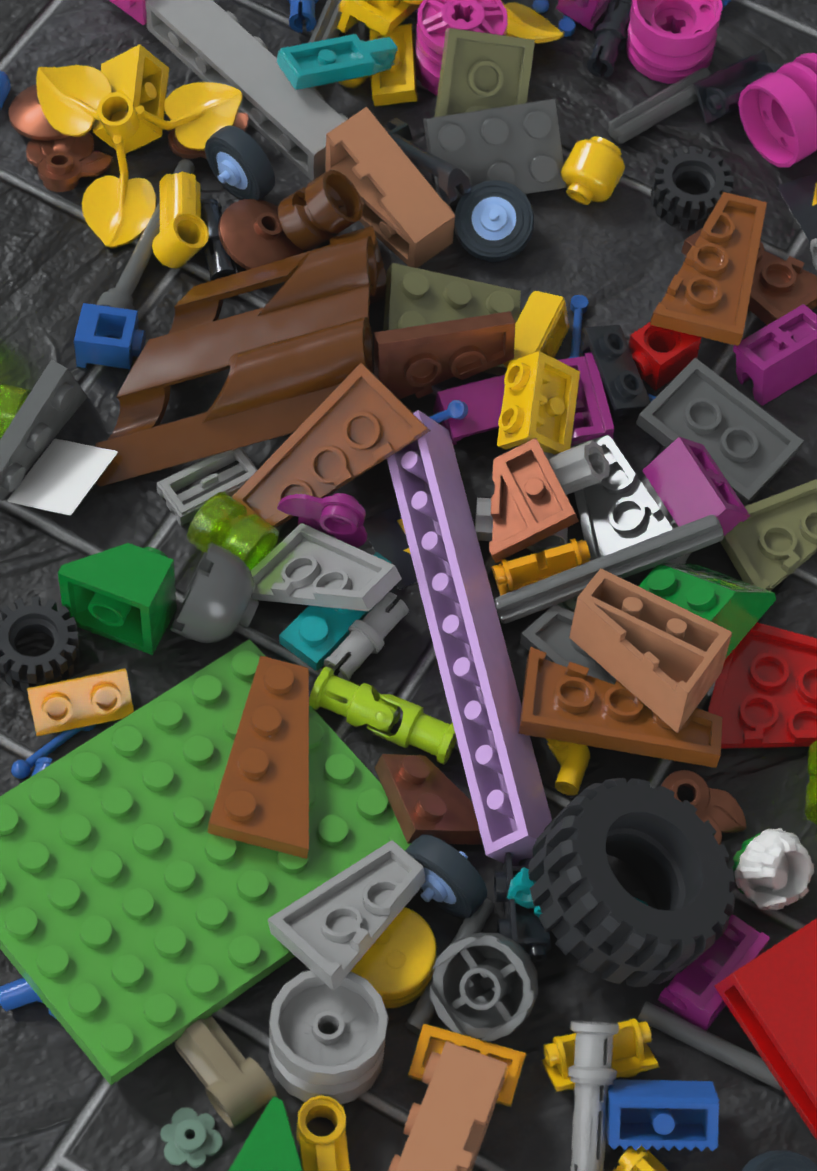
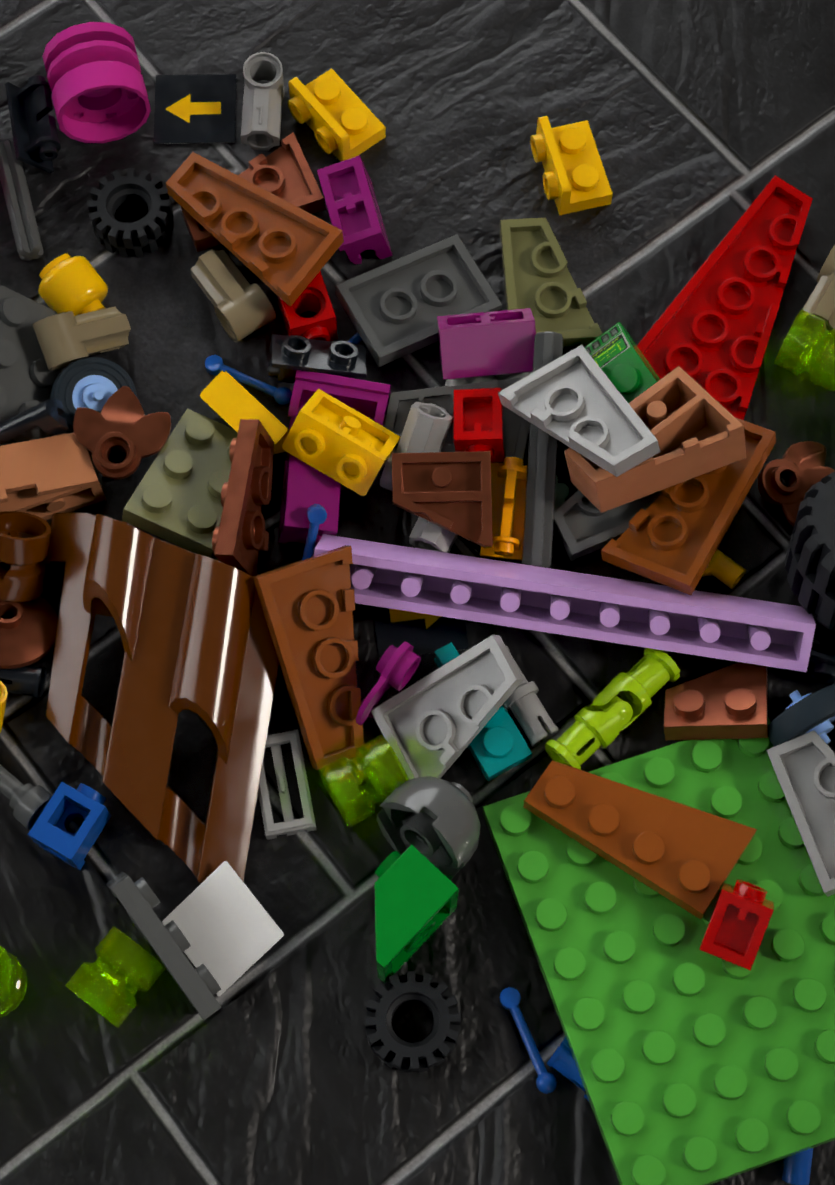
camera: 65 degrees left, 10 degrees up
light orange hinge [27,668,134,736] -> none
none -> dark tan piece [32,306,131,371]
none -> copper plate [73,386,171,479]
none -> dark tan piece [190,249,276,342]
none -> red bracket [454,388,505,464]
none -> light grey wing [498,345,660,477]
none -> red bracket [699,879,774,971]

